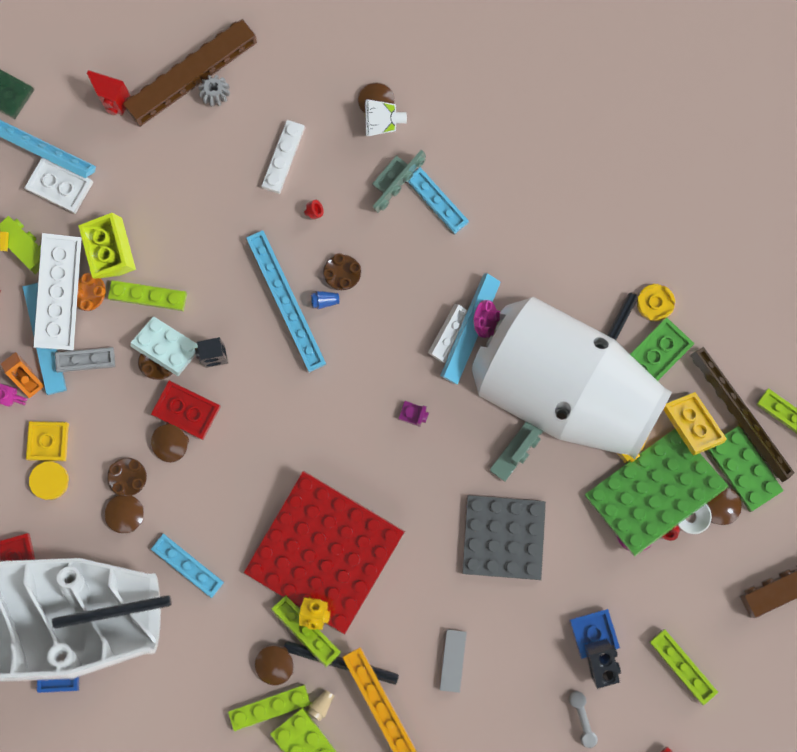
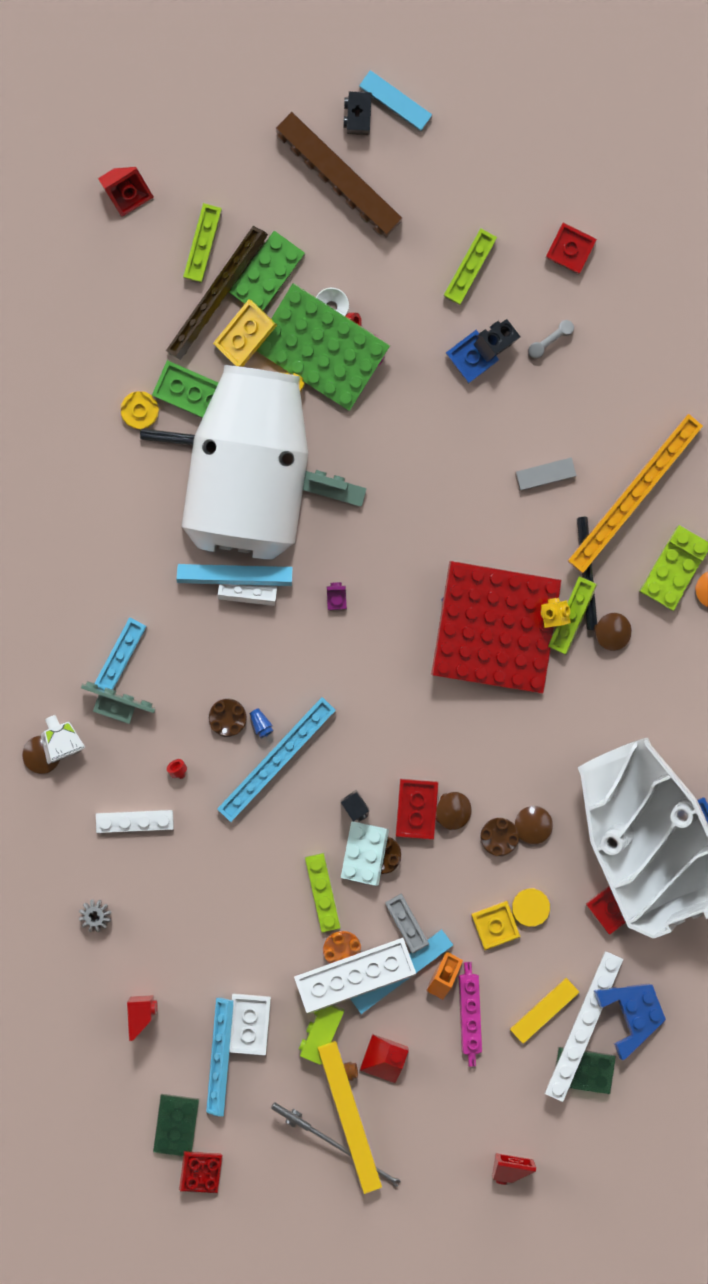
camera: 110 degrees left, 10 degrees up
black axle [51,595,172,629] -> none
neon yellow slope [78,213,136,279] -> none
reddish brown brick [123,19,257,127] -> none
medium azure tile [151,534,225,598] -> none
lime plate [228,685,311,731] -> none
tan cone [307,690,335,721] -> none
dark grey plate [462,495,546,580] -> none
dark pink dish [474,300,500,338] -> none
reddish brown dish [707,488,742,525] -> none

